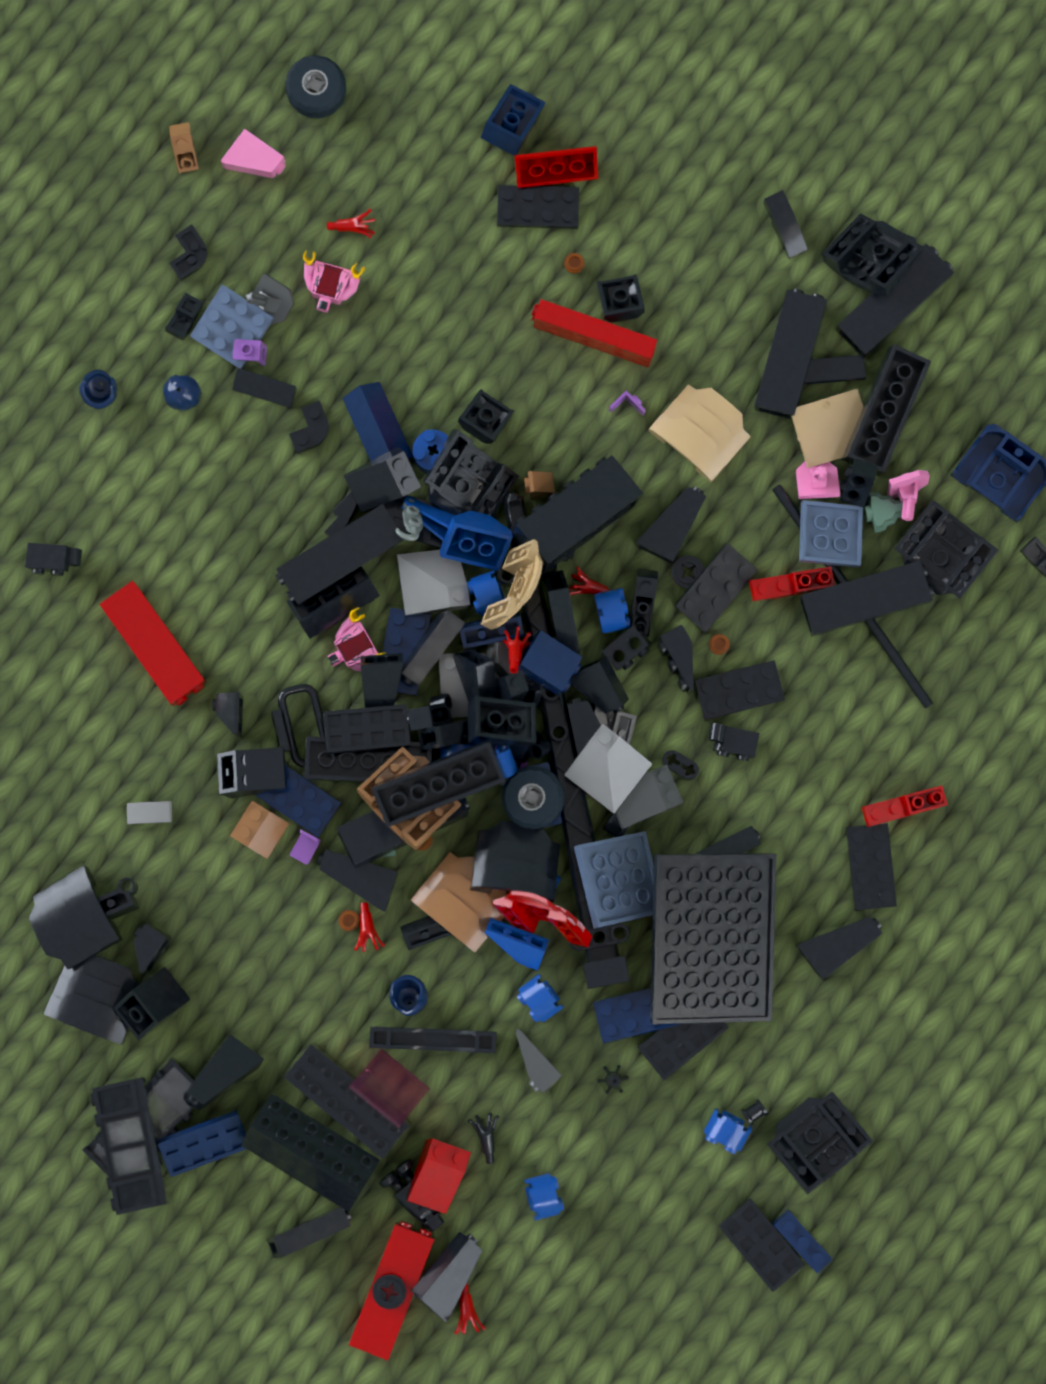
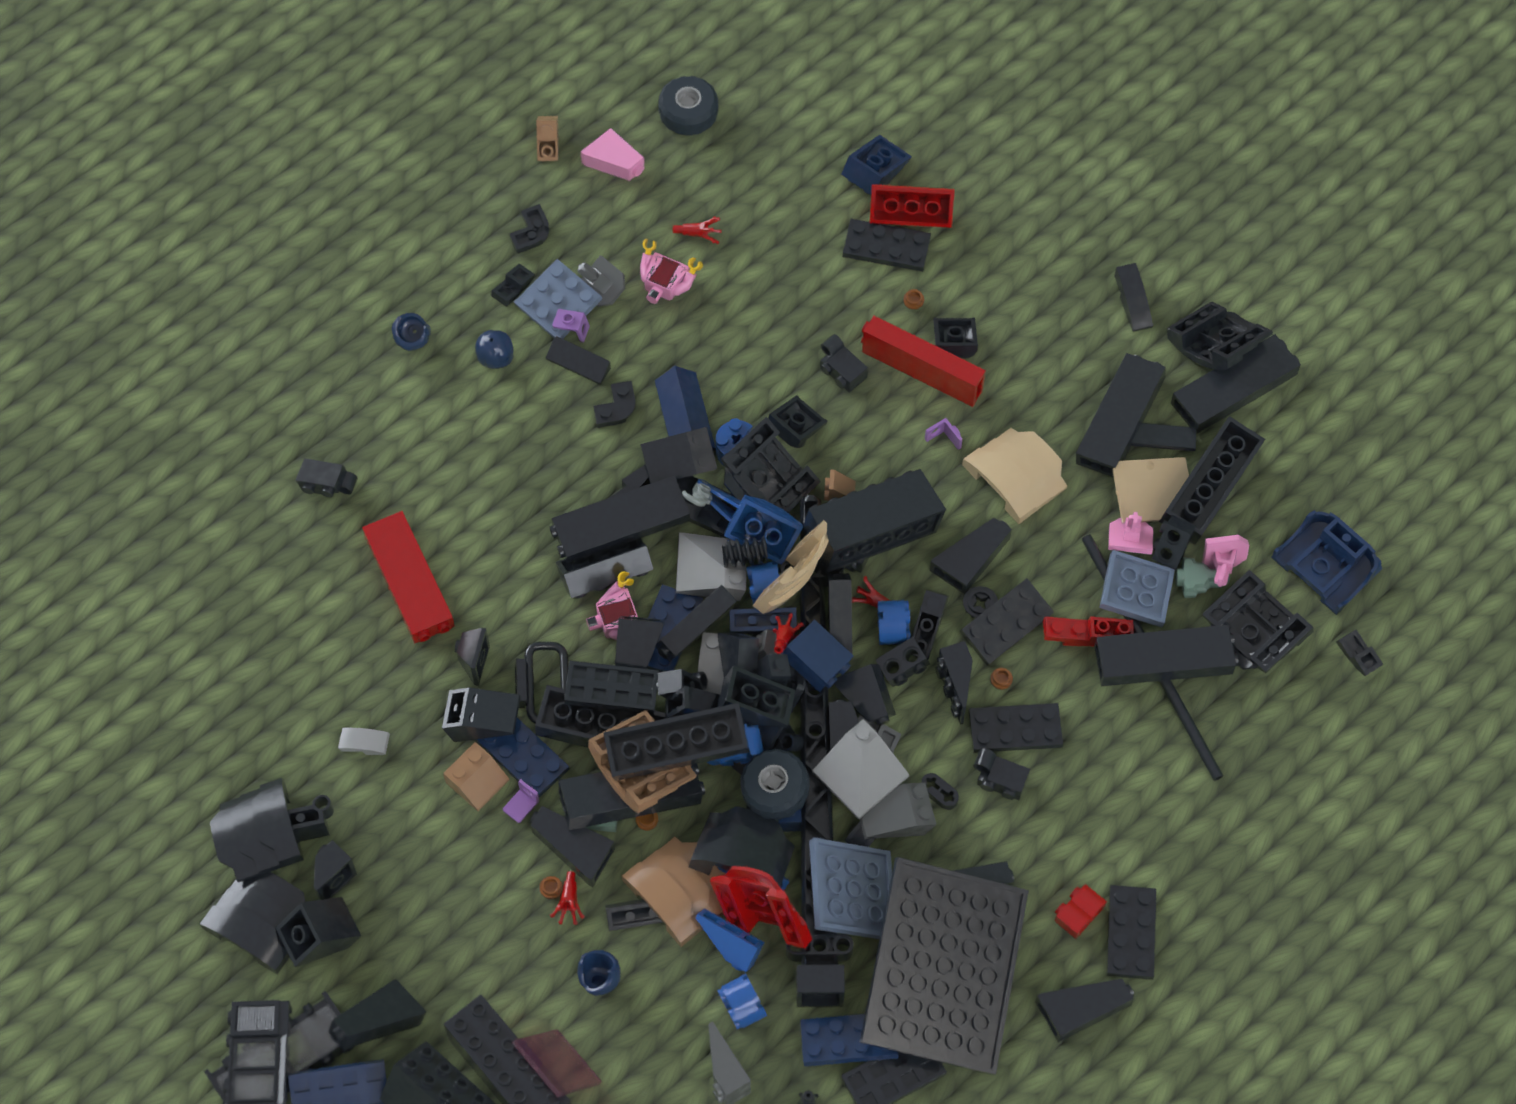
camera: 10 degrees right, 20 degrees down
black arch [369,1026,497,1053] -> none
red slope [861,785,948,827] -> none
none -> black piece [722,537,768,568]
none -> black hinge [820,334,868,393]
none -> red brick [1054,884,1107,939]

